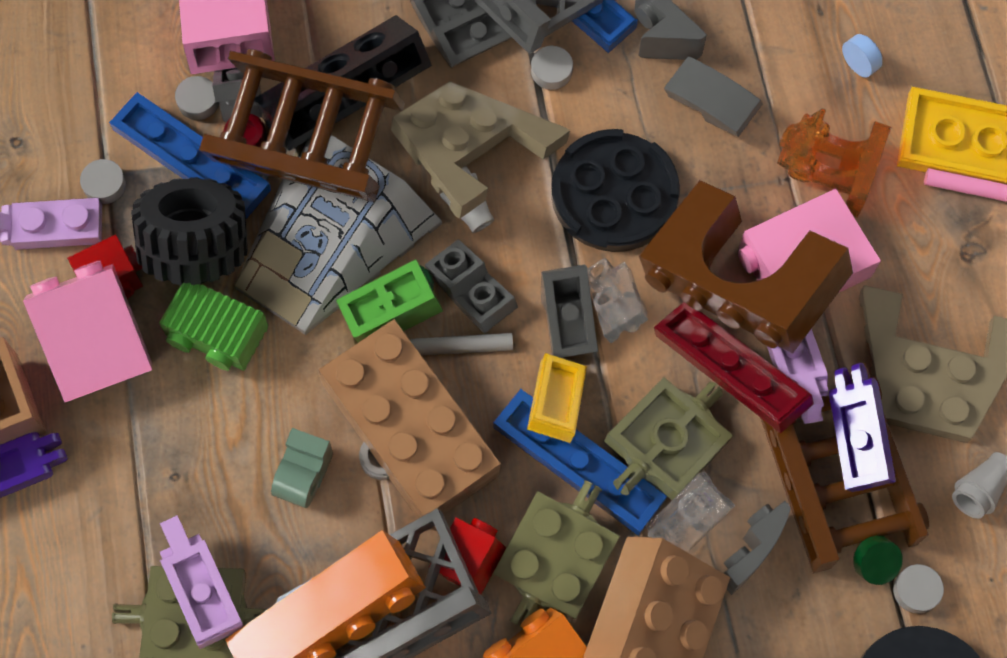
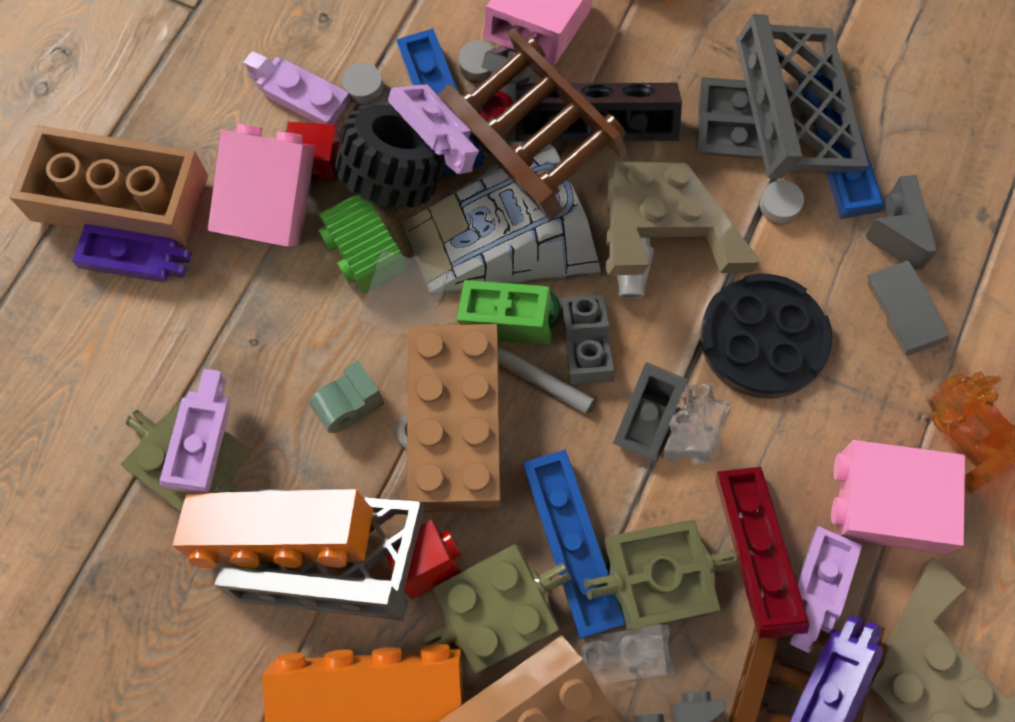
camera: 40 degrees right, 0 degrees up
yellow tile [527,353,587,443] -> none
reddish brown arch [639,180,853,354] -> none
none -> clear piece [359,249,449,336]
none -> lavender hinge [388,84,479,174]

